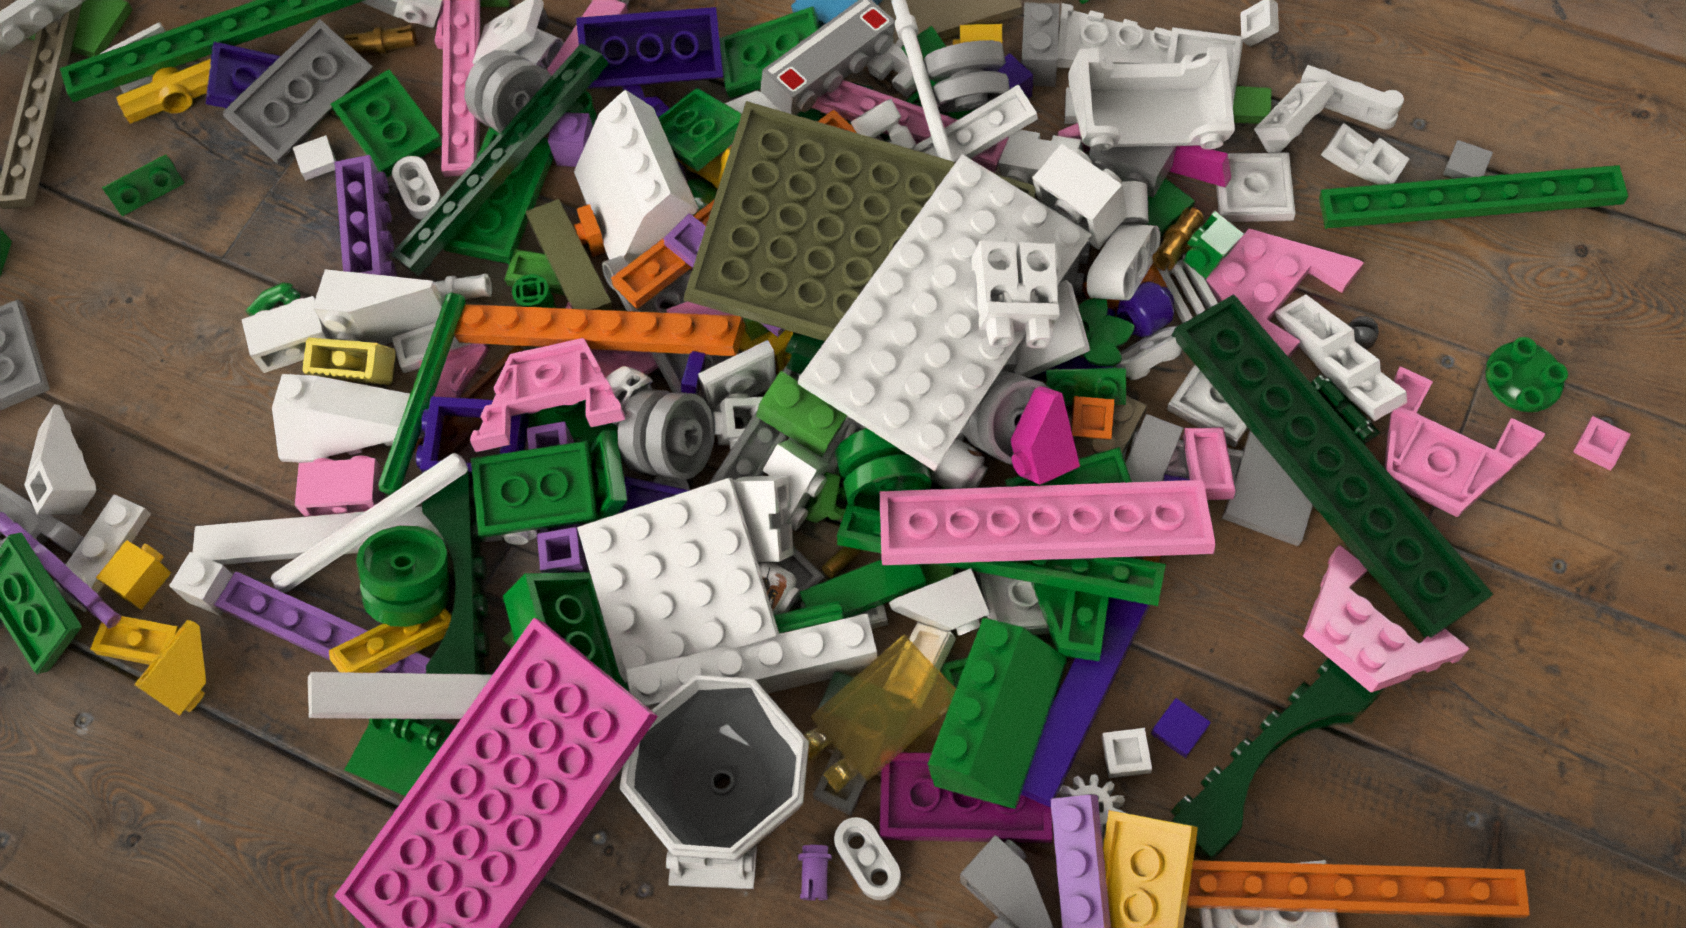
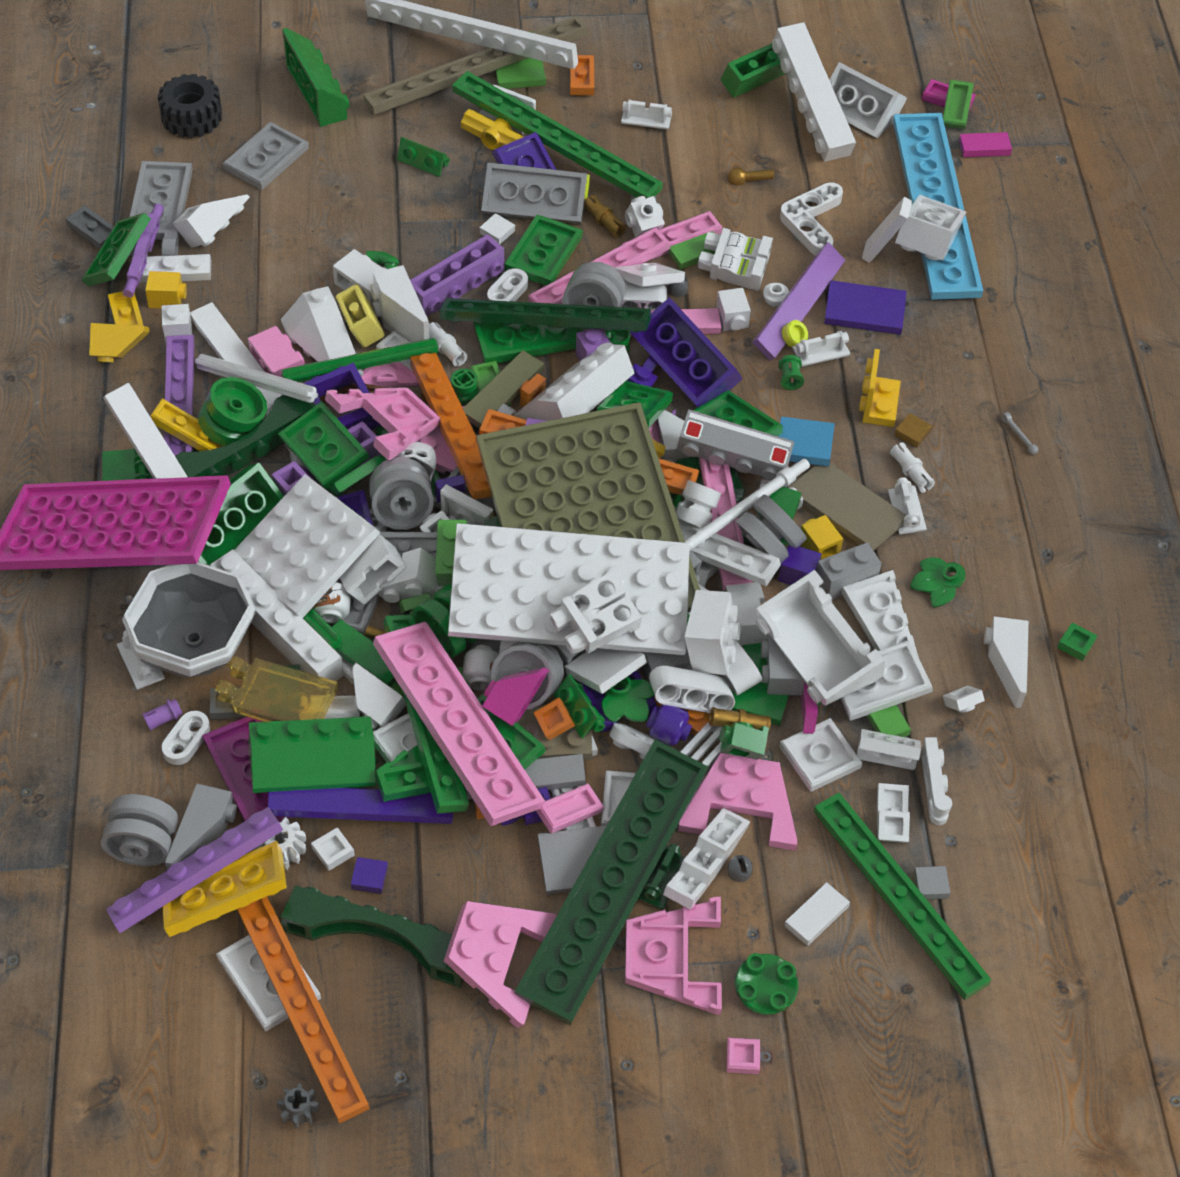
camera: 50 degrees right, 10 degrees down
none -> white tile [785,882,850,946]

